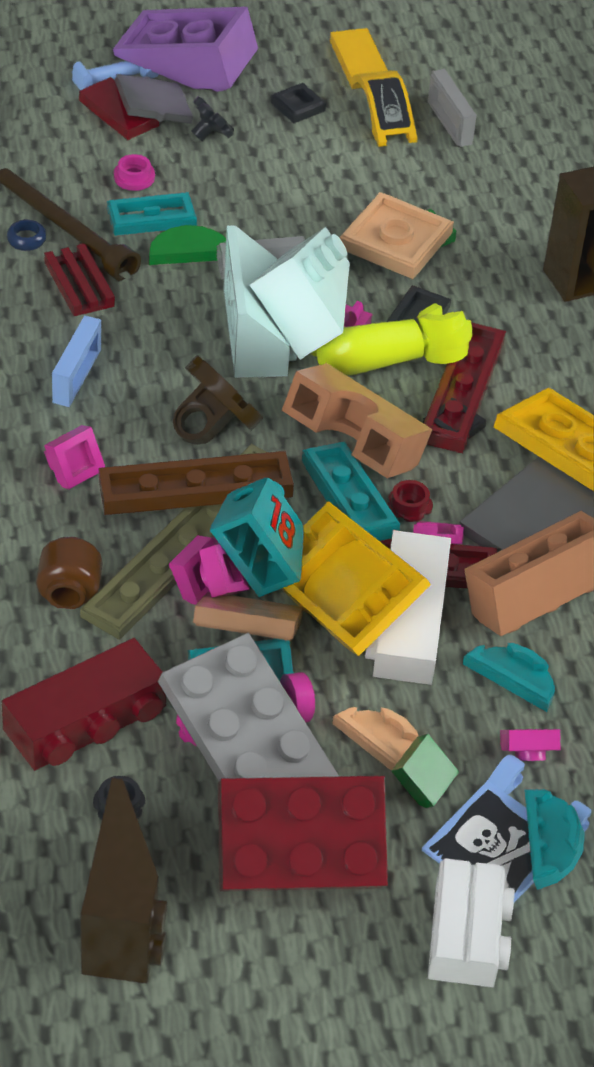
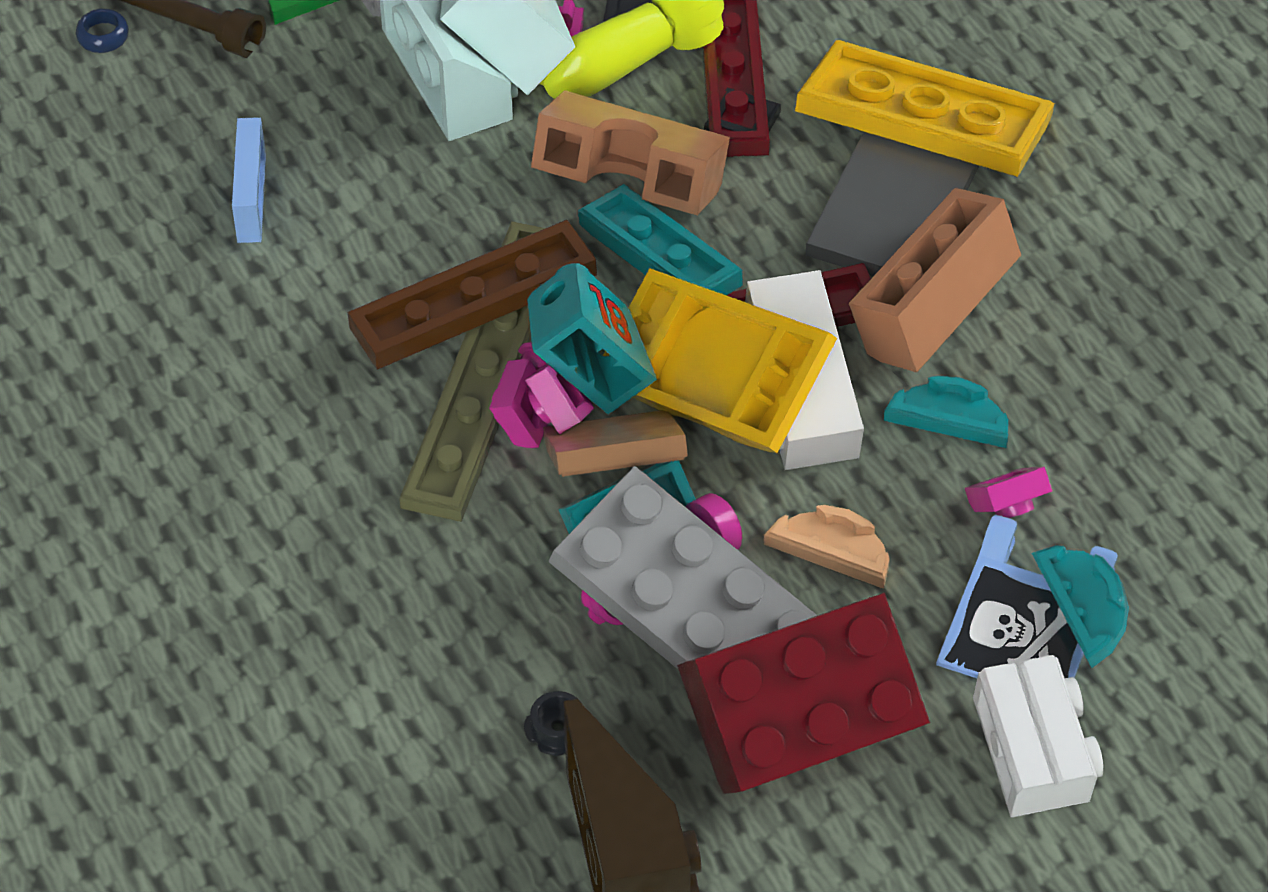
camera: 15 degrees left, 5 degrees up
dark red brick [1,638,167,771] -> none
reddish brown head [36,537,103,609] -> none
dark red tile [44,243,115,316] -> none
dark pink tile [44,425,105,489] -> none
dark brown tile [173,355,263,445] -> none
dark red plate [387,480,433,522] -> none
tile [391,734,459,808] -> none
dark pink tile [413,521,464,544] -> none

